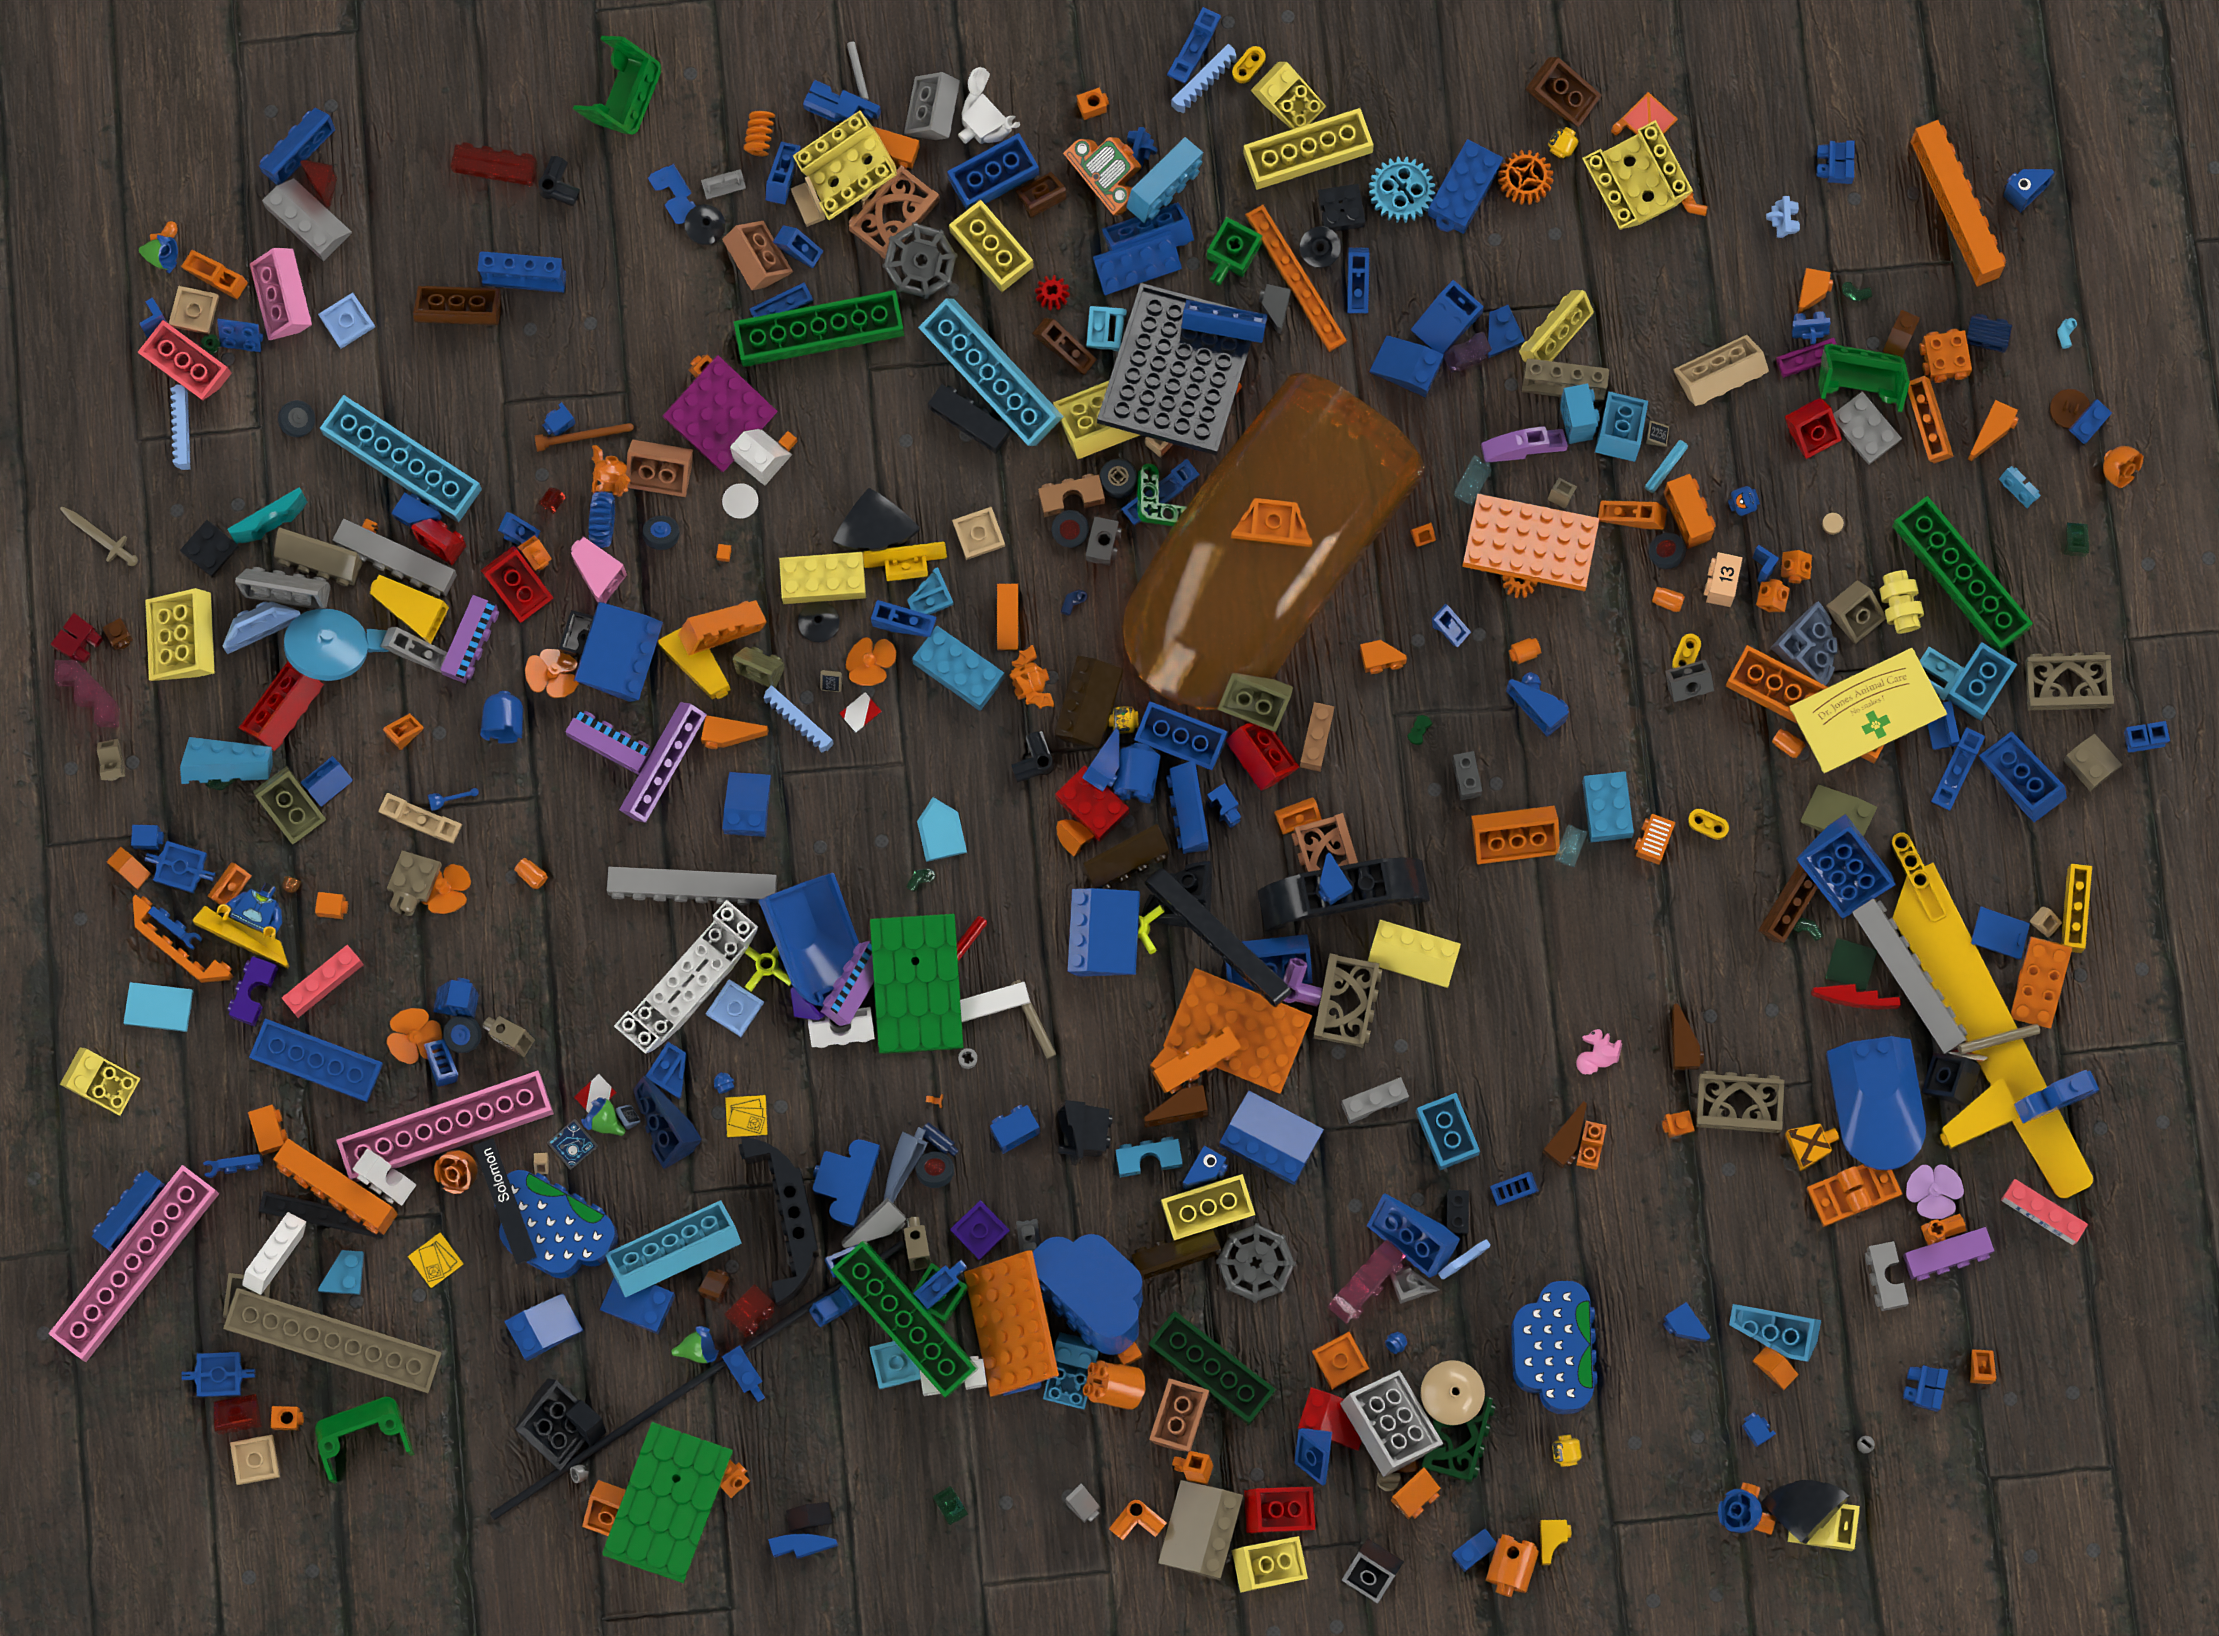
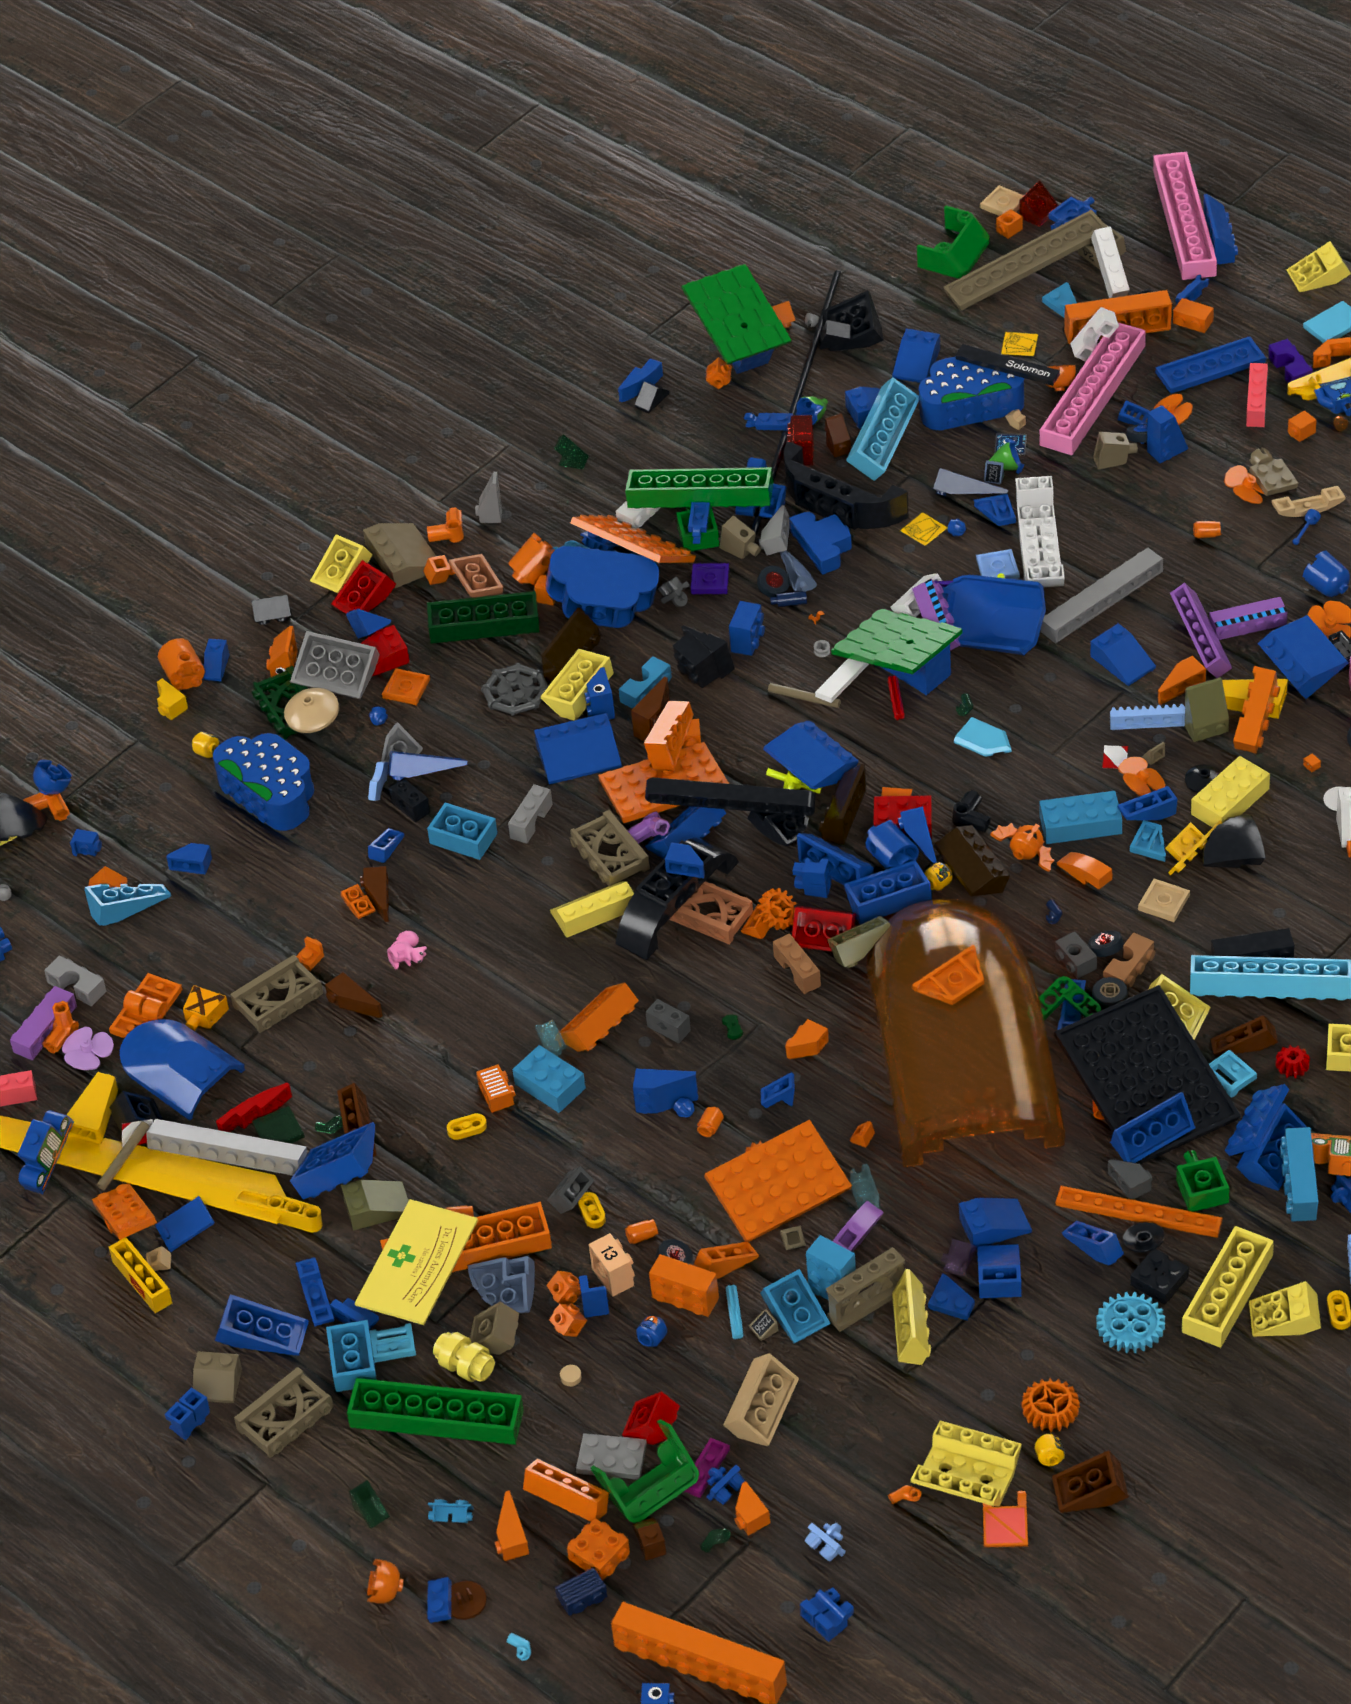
camera: 140 degrees right, 30 degrees down
white sticker [574,1074,617,1113] -> none
clear pink brick [1328,1239,1406,1324] -> none
blue piece [1428,139,1503,234] -> none
none -> orange gear [758,888,797,930]

